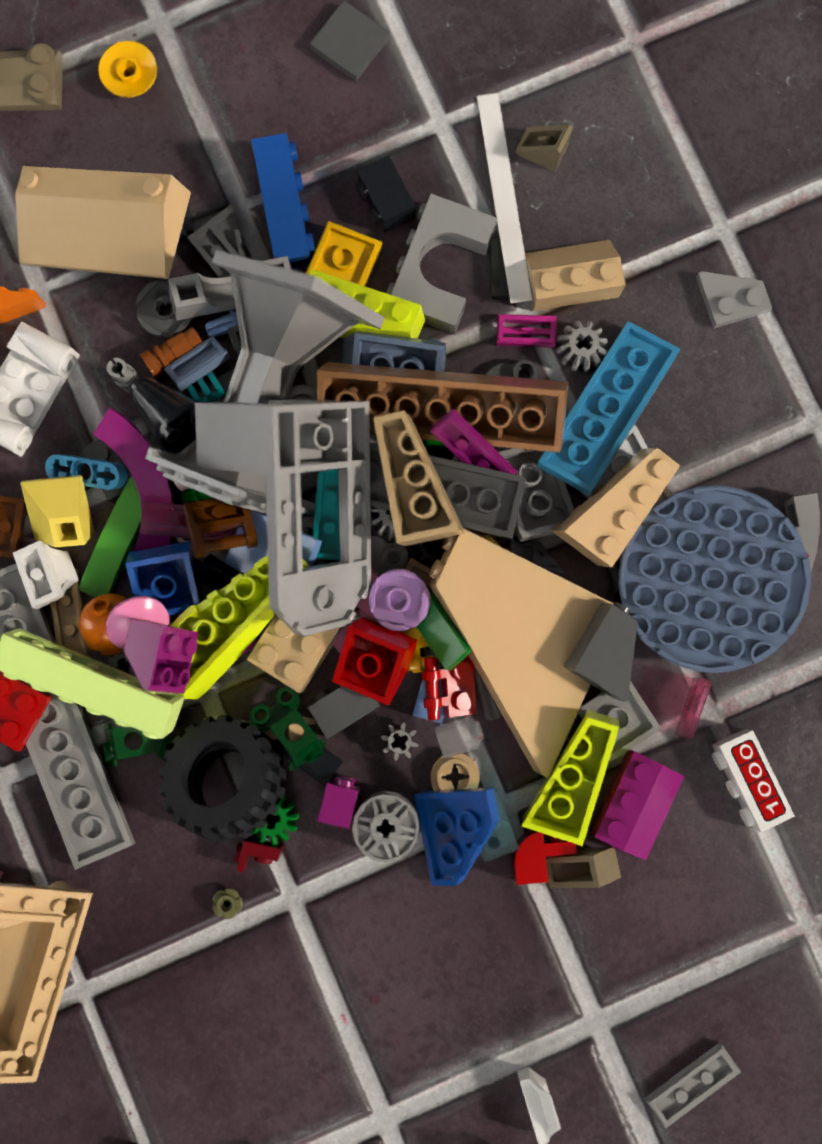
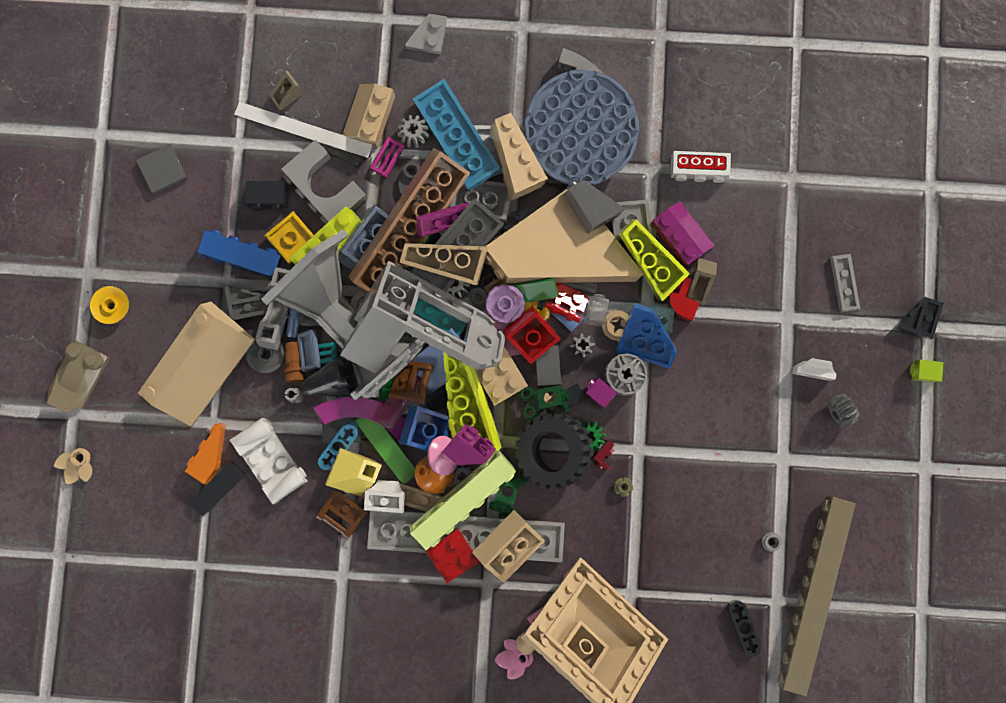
camera: 65 degrees left, 0 degrees up
clear pink tile [674,677,712,740] -> none
none -> tan slope [472,510,545,583]

